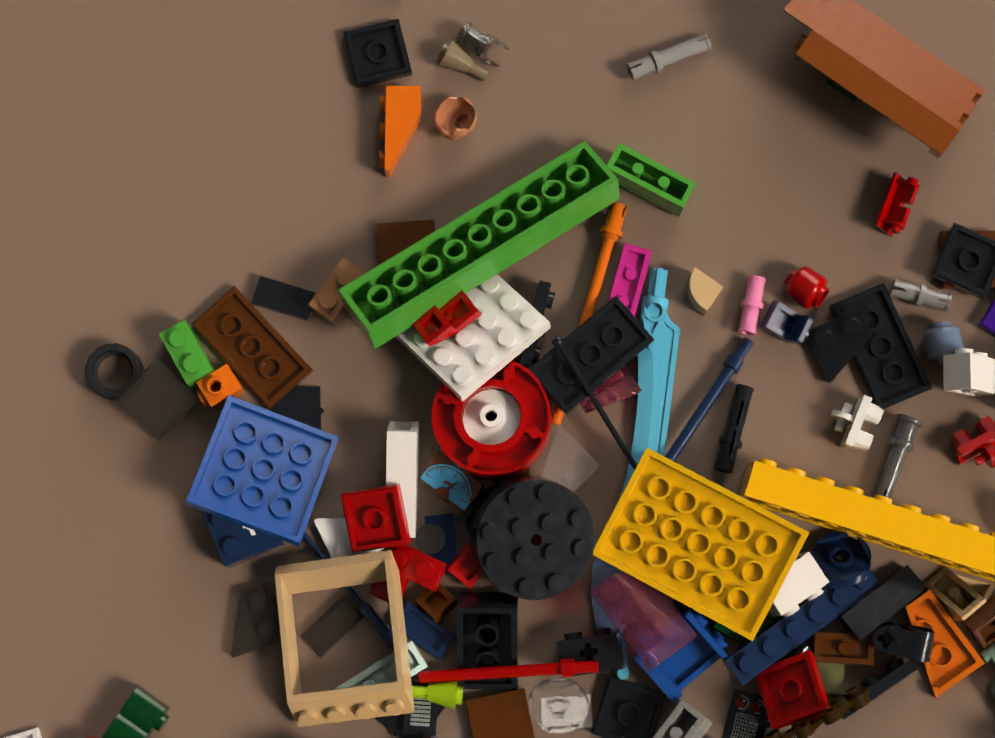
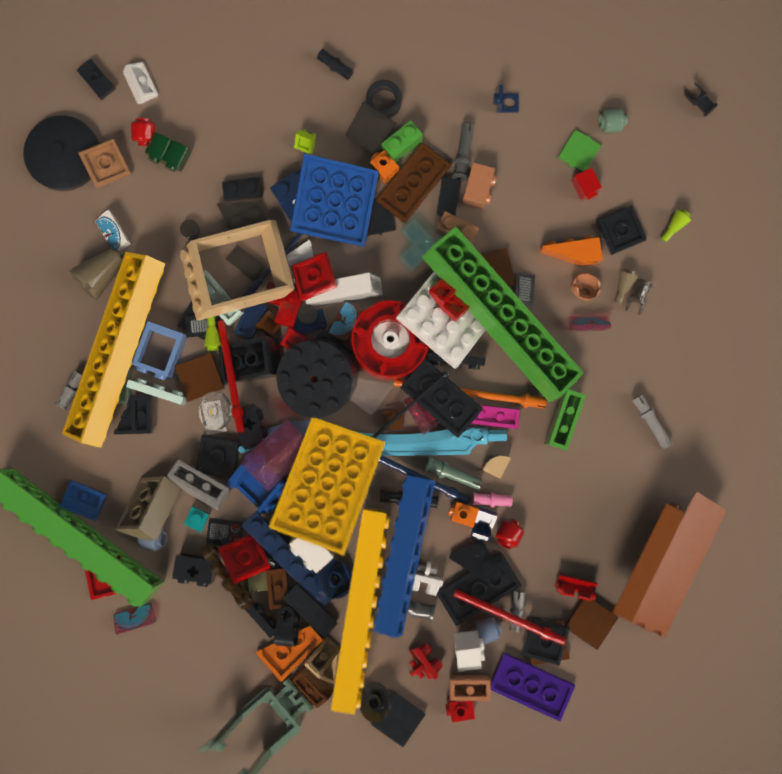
camera: 85 degrees right, 5 degrees up
none -> clear smoke tile [180,219,200,240]
none -> black plate [222,177,262,202]
none -> lime tile [294,129,316,155]
none -> black pin [316,49,354,81]
none -> blue brick [373,475,435,638]
none -> reddish brown plate [383,411,403,430]
none -> clear light blue plate [398,219,436,273]
none -> sand green pin [423,455,482,491]
none -> orange brick [448,501,479,528]
none -> dark grey pin [452,122,474,182]
none -> red bar [454,589,566,645]
none -> nougat brick [462,163,497,210]
none -> dark blue bracket [493,85,519,113]
none -> black sticker [515,273,535,307]
none -> bright green piece [558,129,602,172]
none -> reddish brown tile [565,599,619,650]
none -> clear pink slope [569,316,611,331]
none -> red brick [571,167,602,201]
none -> sand green head [598,107,628,133]

